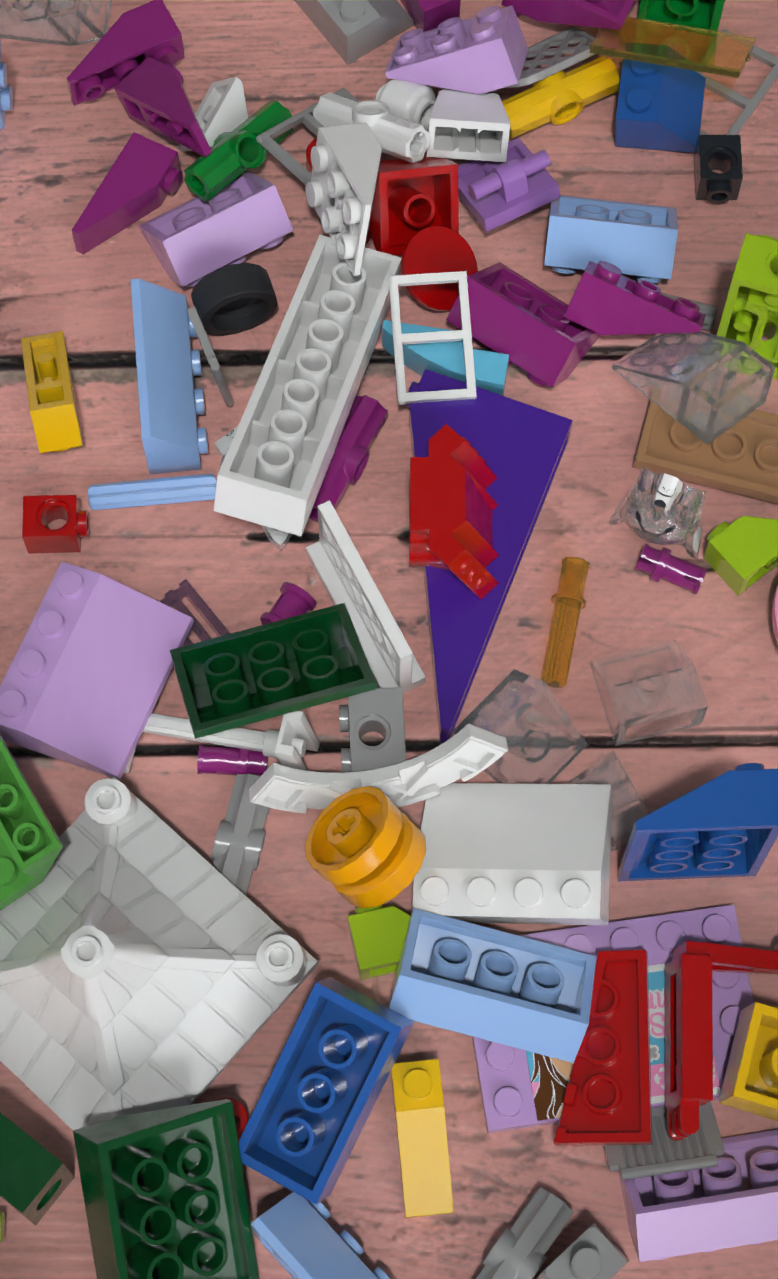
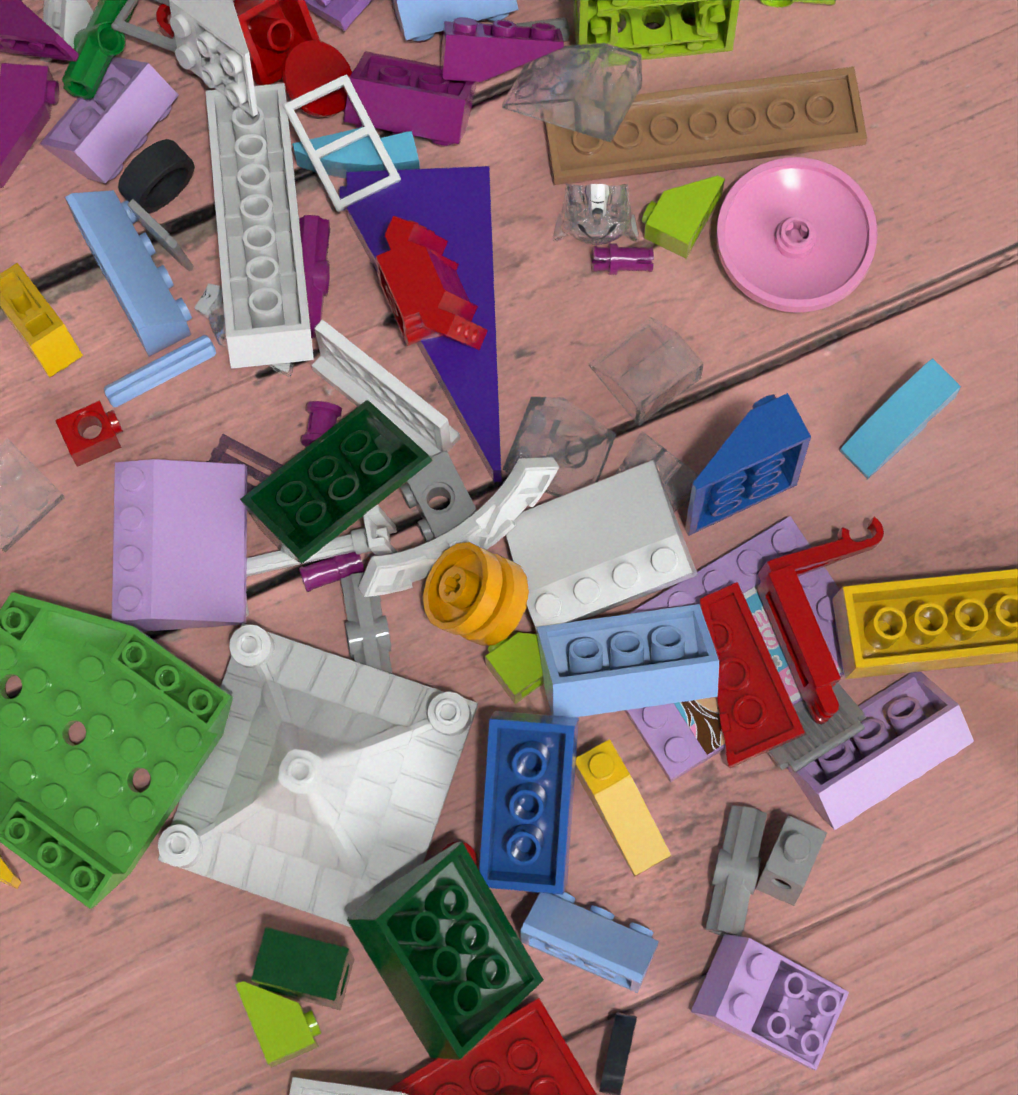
camera: 20 degrees left, 5 degrees up
clear yellow axle [540,557,590,688] -> none

